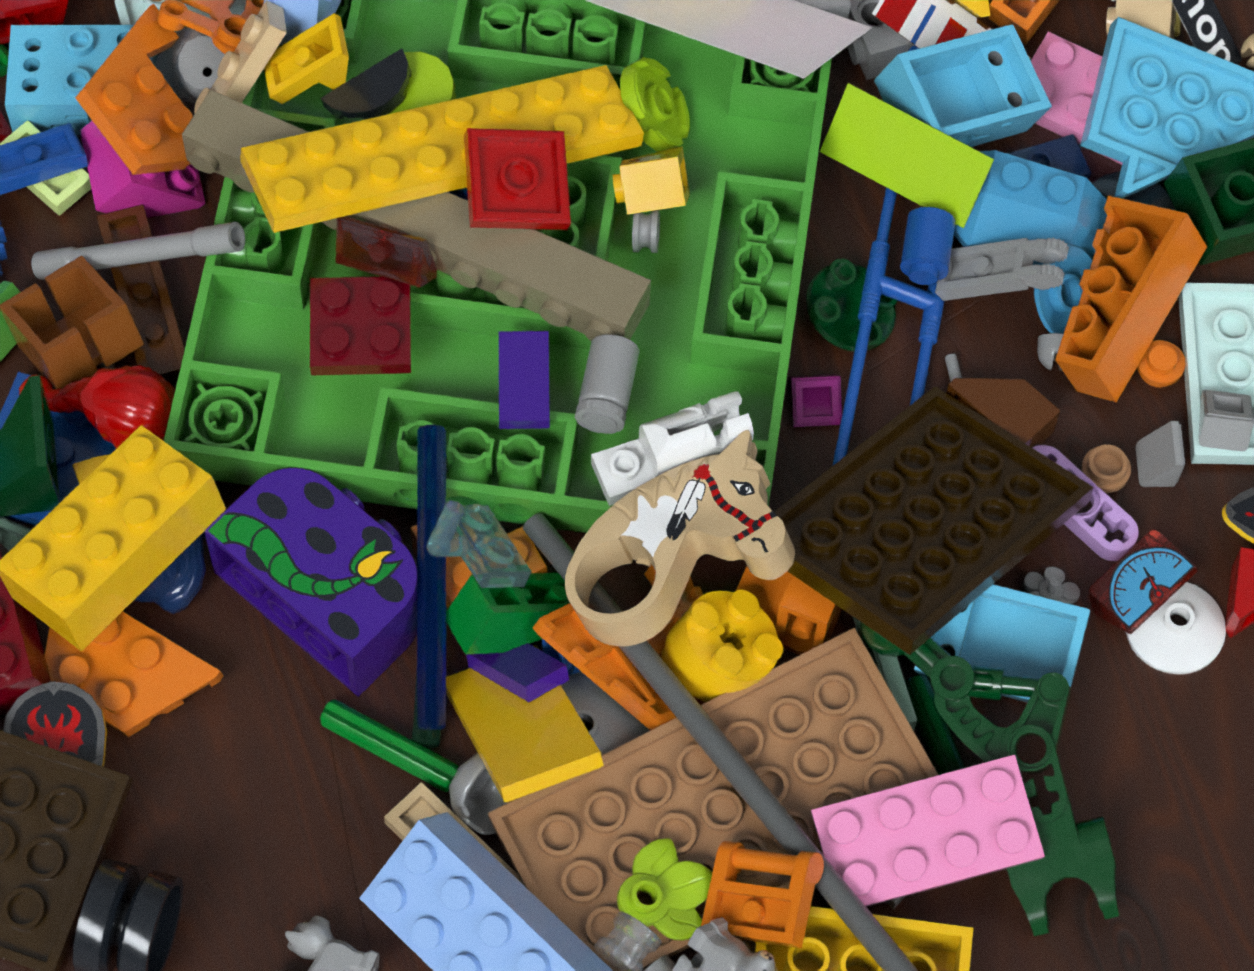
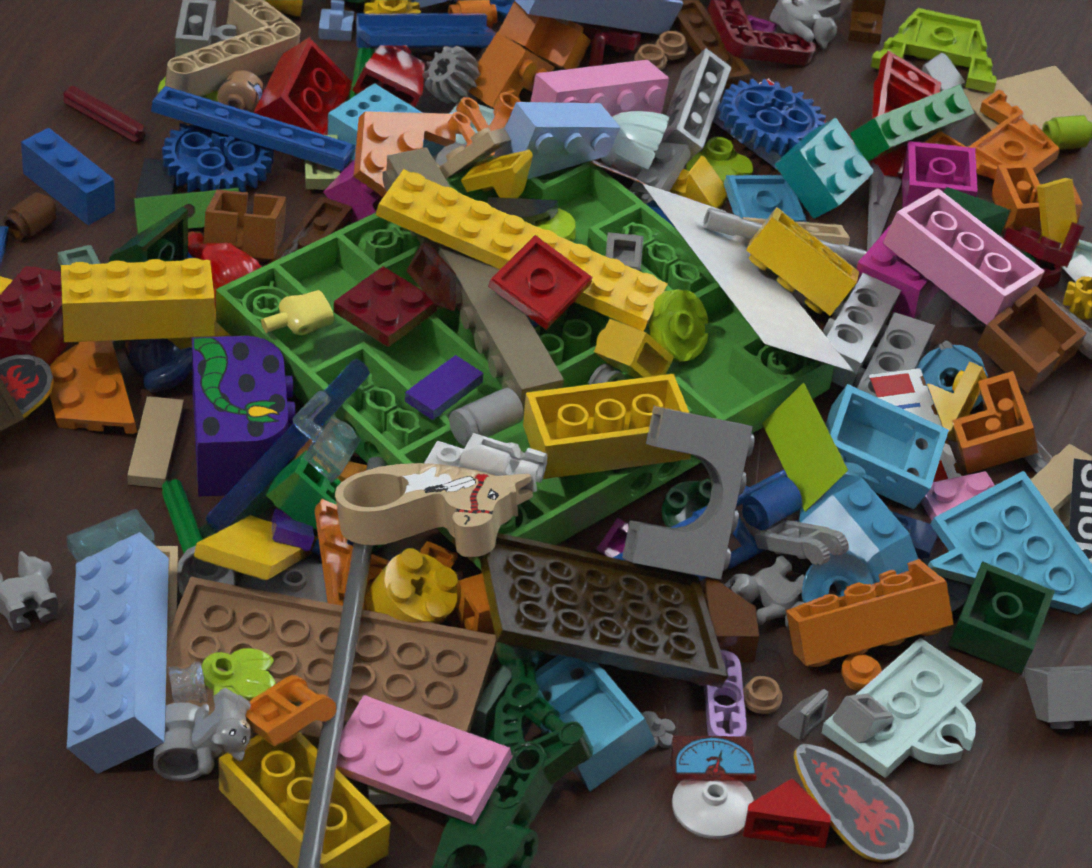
camera: 40 degrees right, 20 degrees down
light grey piece [31,222,245,280] -> none
none -> clear light blue plate [67,509,154,562]
none -> tan tile [127,396,184,488]
none -> light yellow piece [261,290,334,335]
none -> yellow brick [523,374,691,479]
none -> light grey slope [605,232,644,271]
none -> light grey arch [622,406,754,579]
none -> light grey animal [730,555,805,625]

